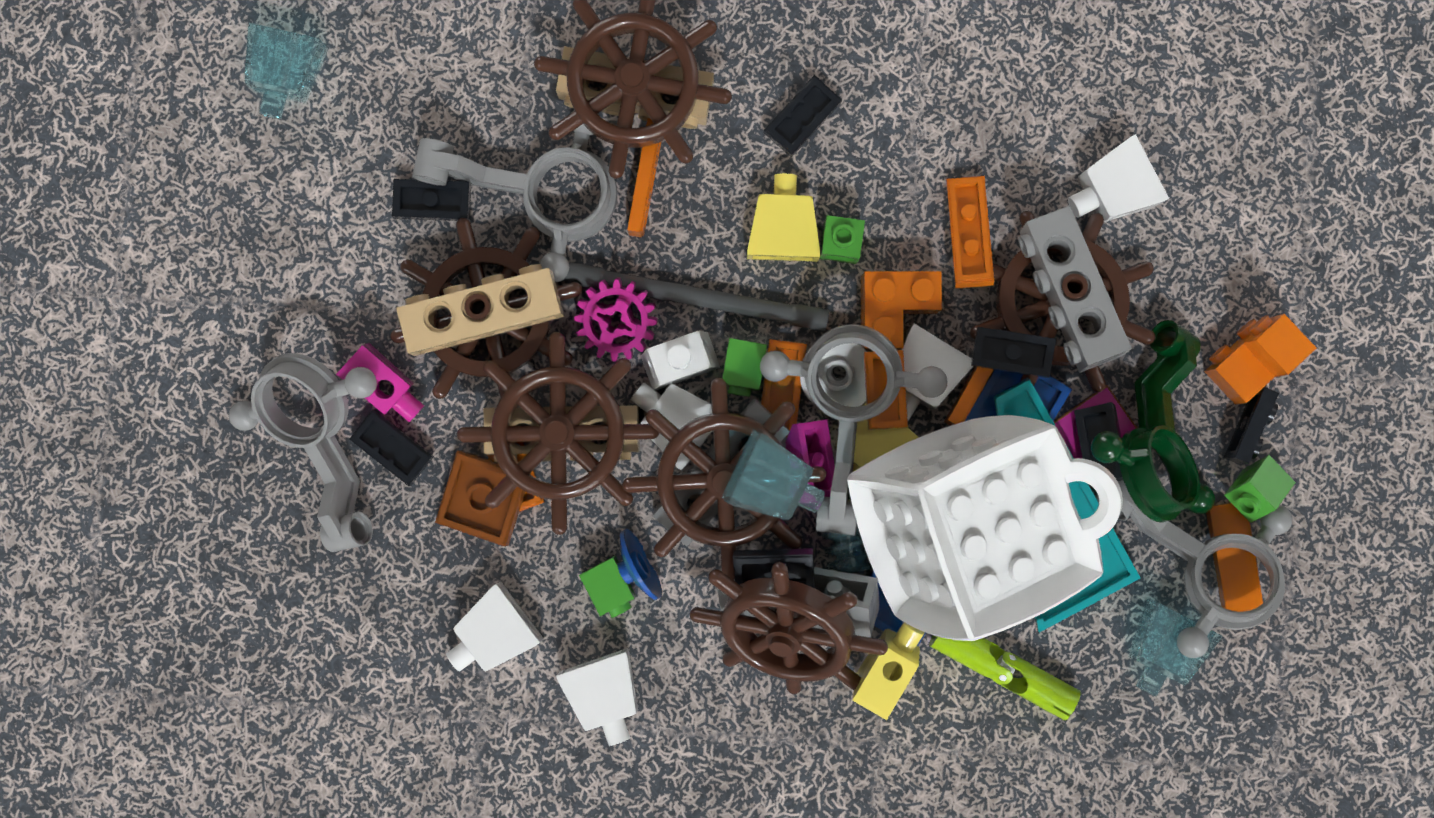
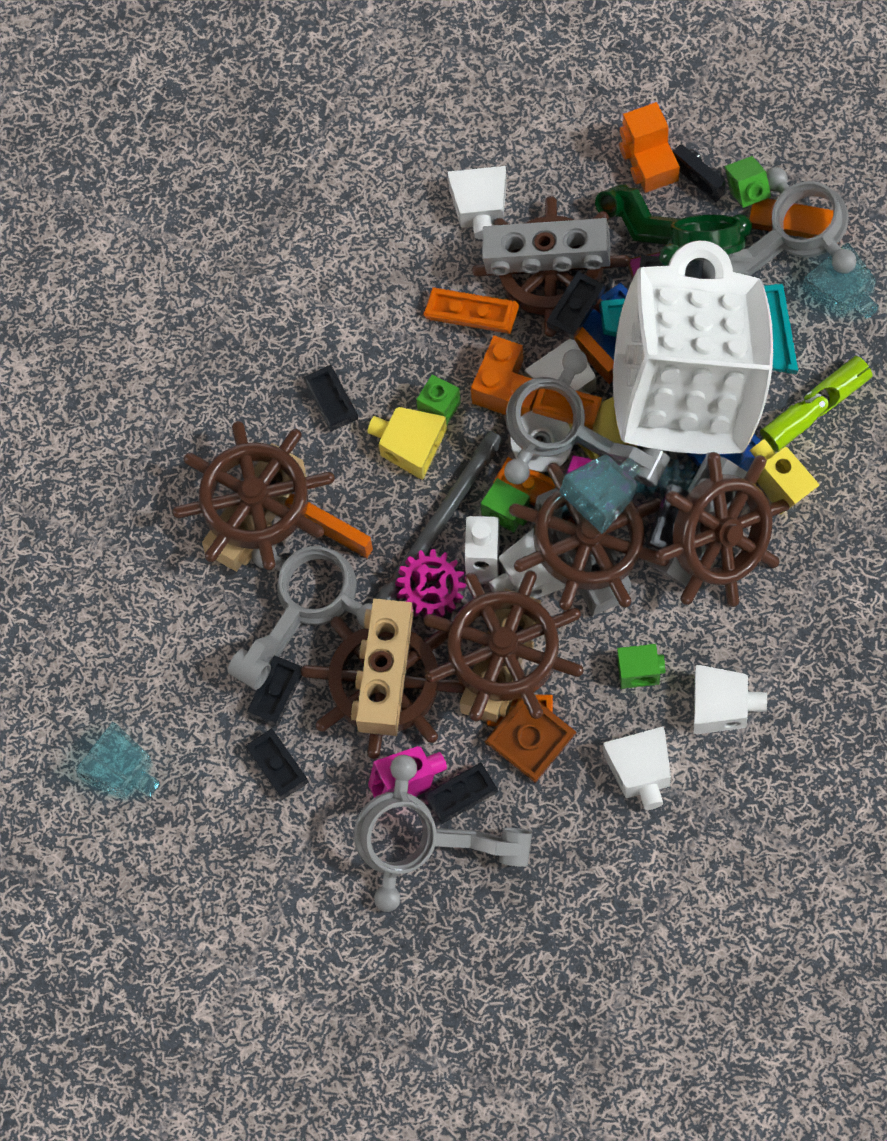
camera: 65 degrees left, 20 degrees down
blue dish [617,529,662,600] -> none
none -> black plate [245,728,309,801]

